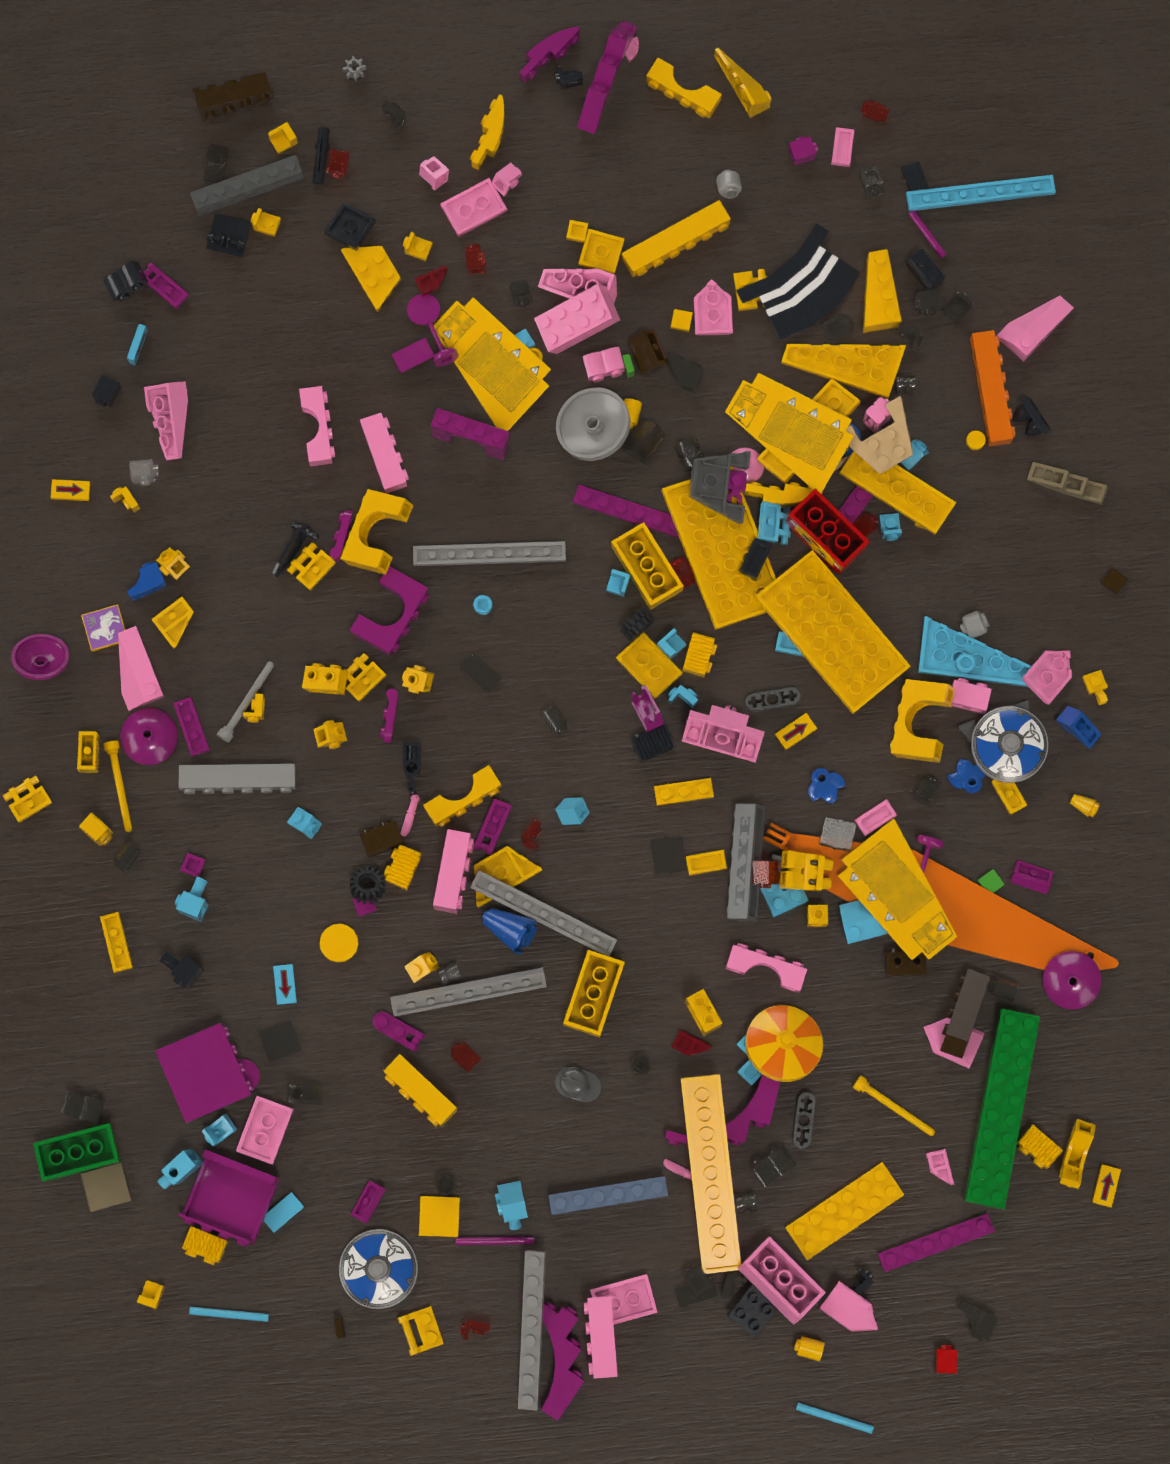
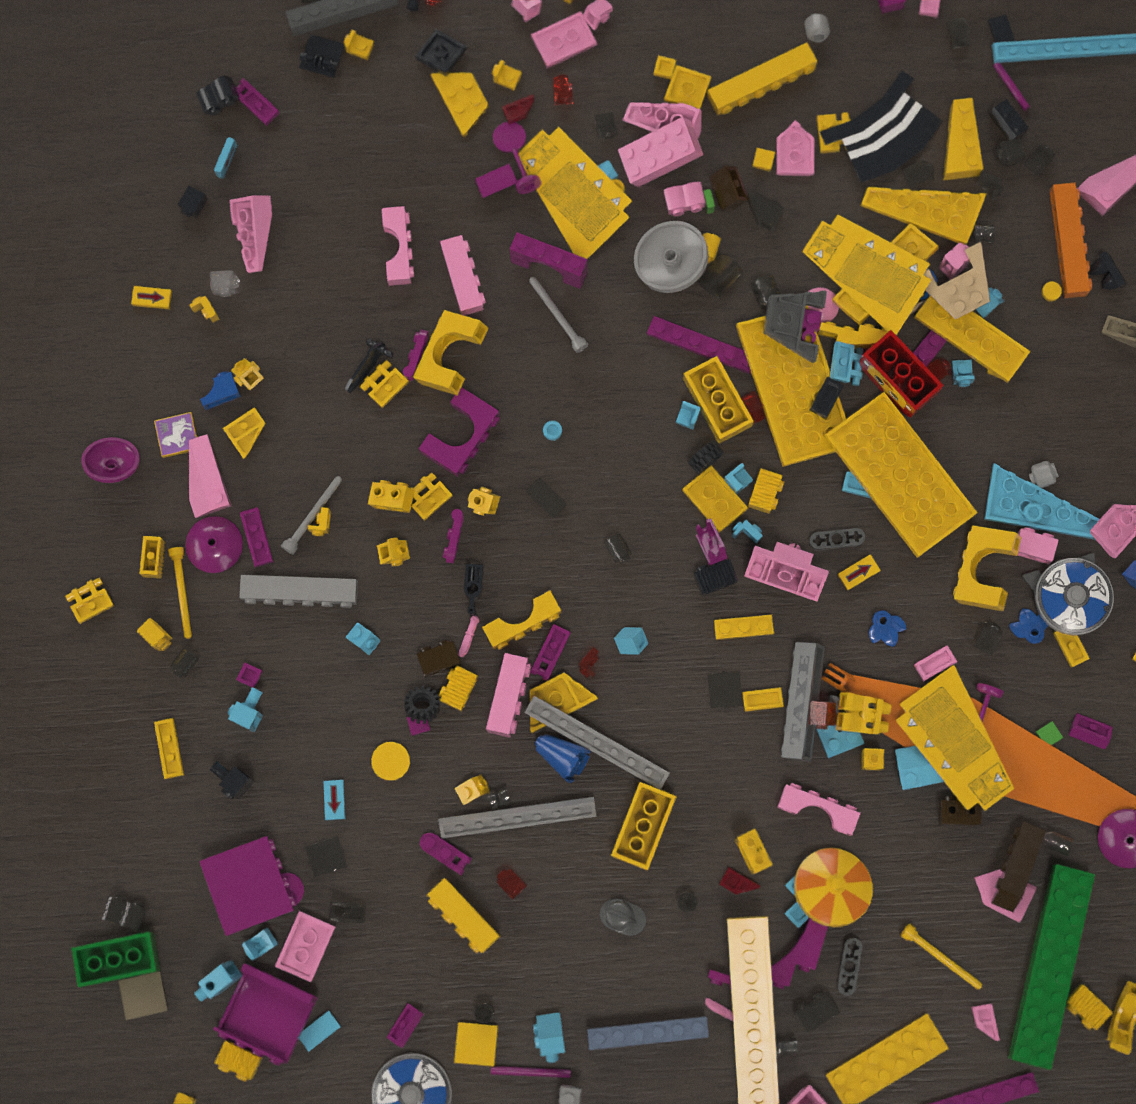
camera: 10 degrees right, 0 degrees up
light grey plate [413,541,566,566] -> none
clear smoke piece [819,817,857,852] -> none
none -> light grey piece [529,277,588,353]

